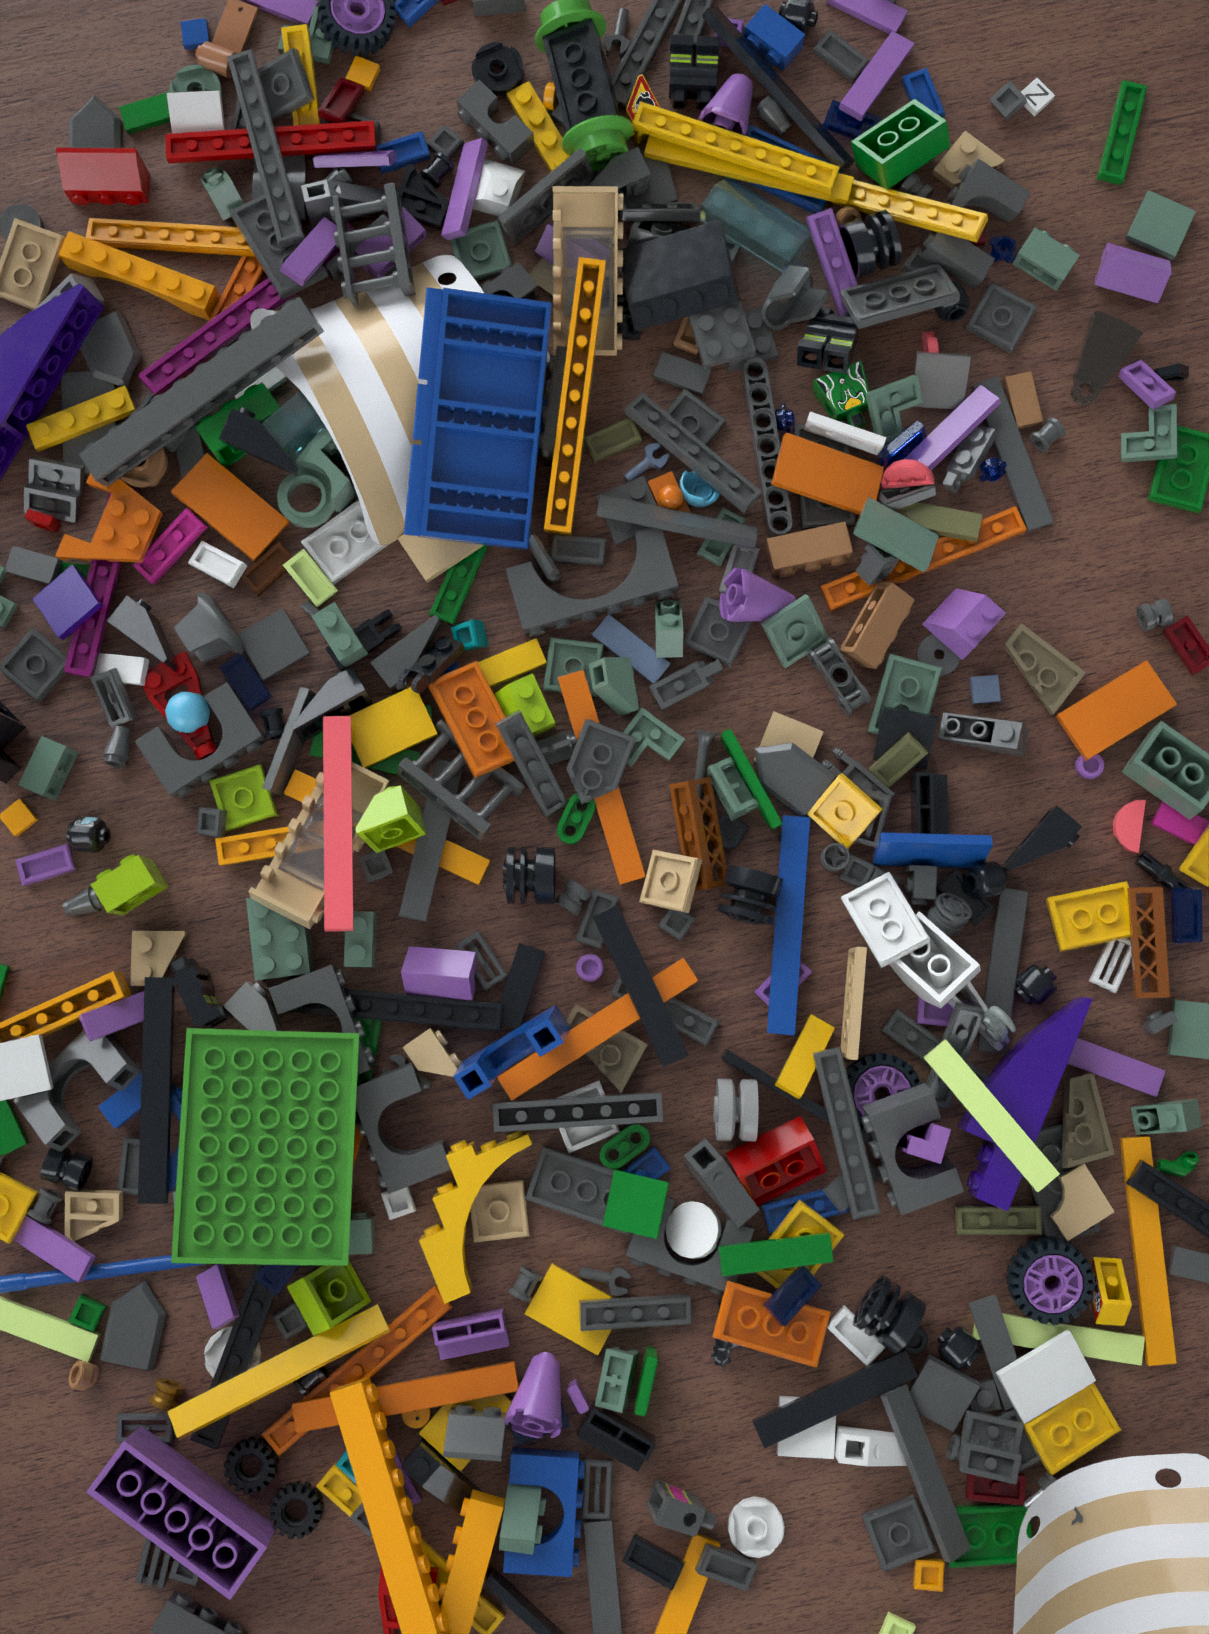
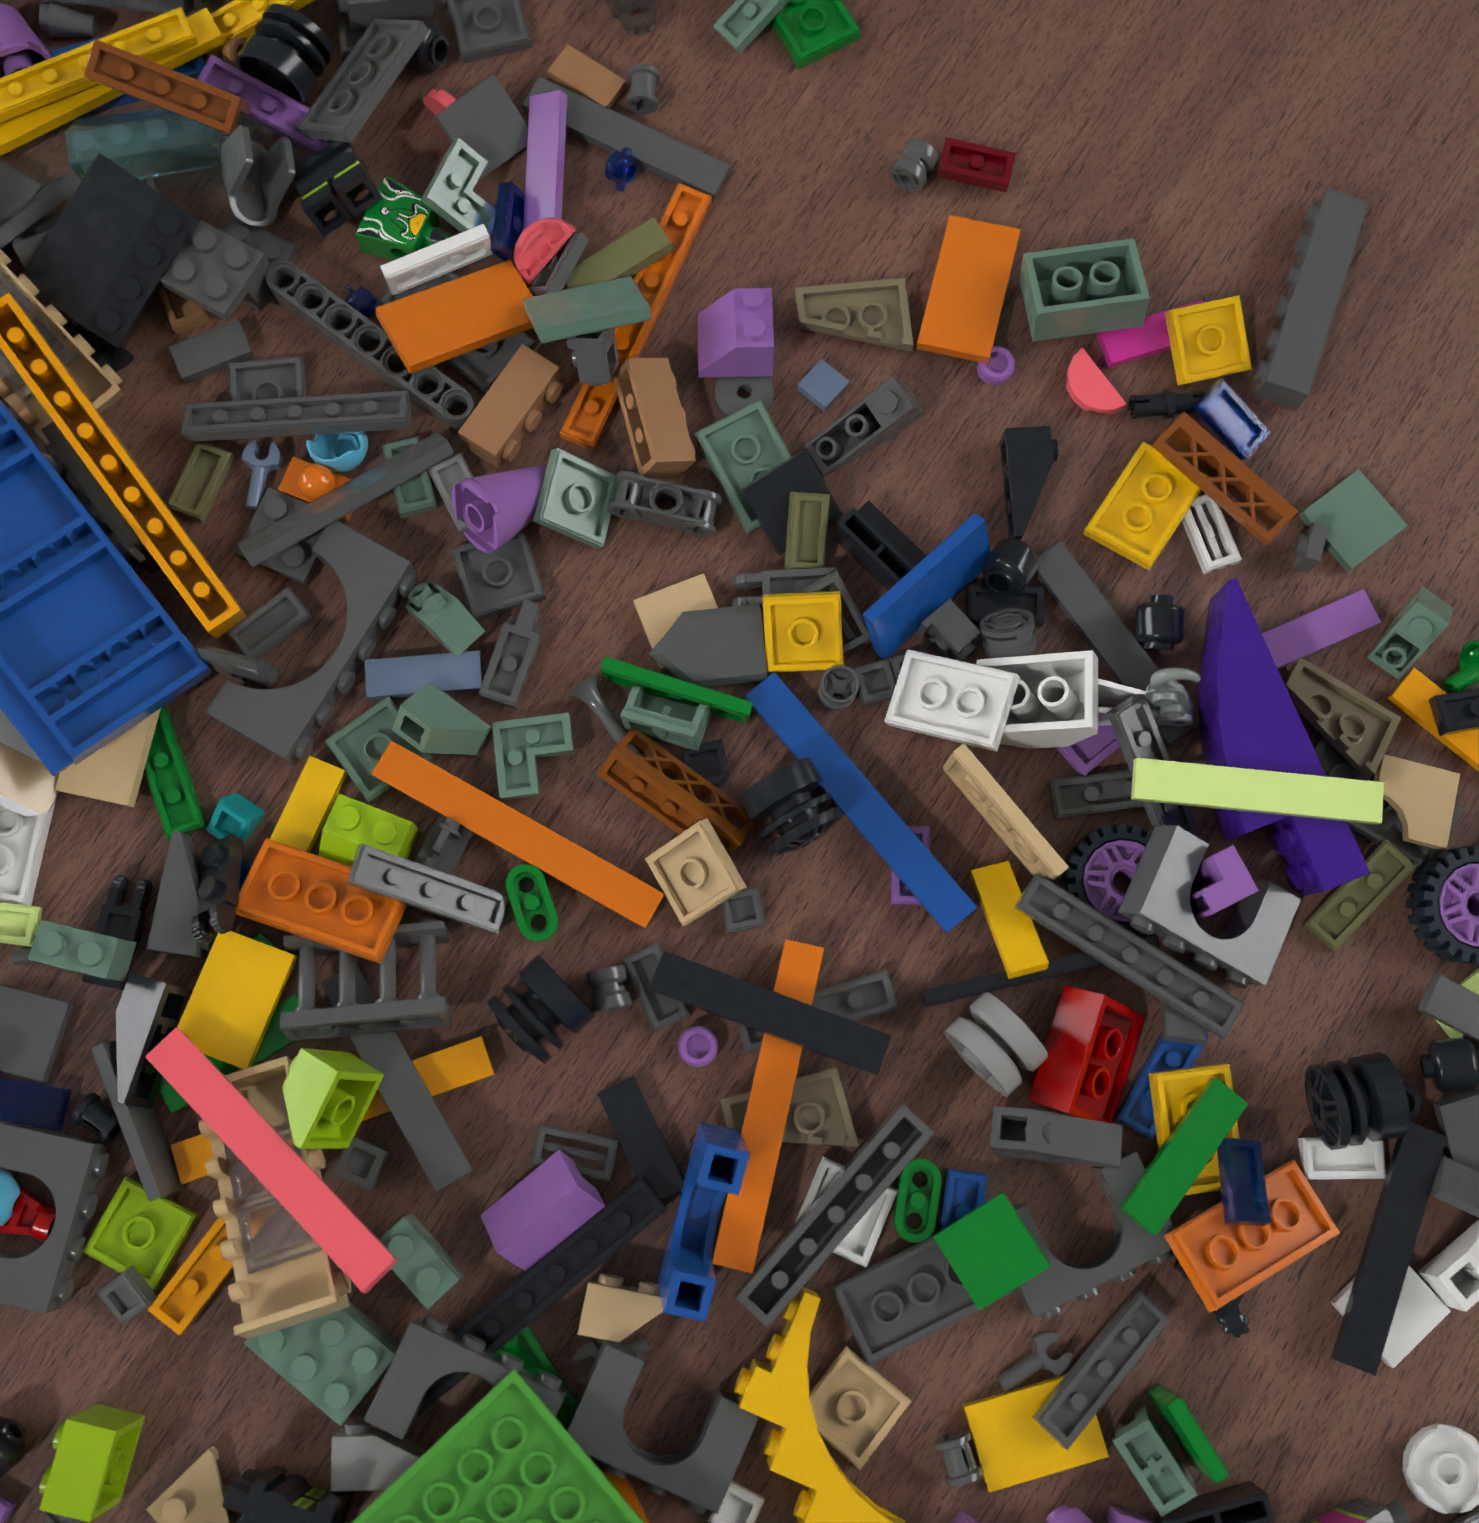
camera: 50 degrees left, 5 degrees down
dark grey tile [566,718,637,804] -> none
white tile [666,1201,722,1259] -> none
dark grey hinge [943,425,997,494] -> none
none -> dark orange fence [84,39,251,135]

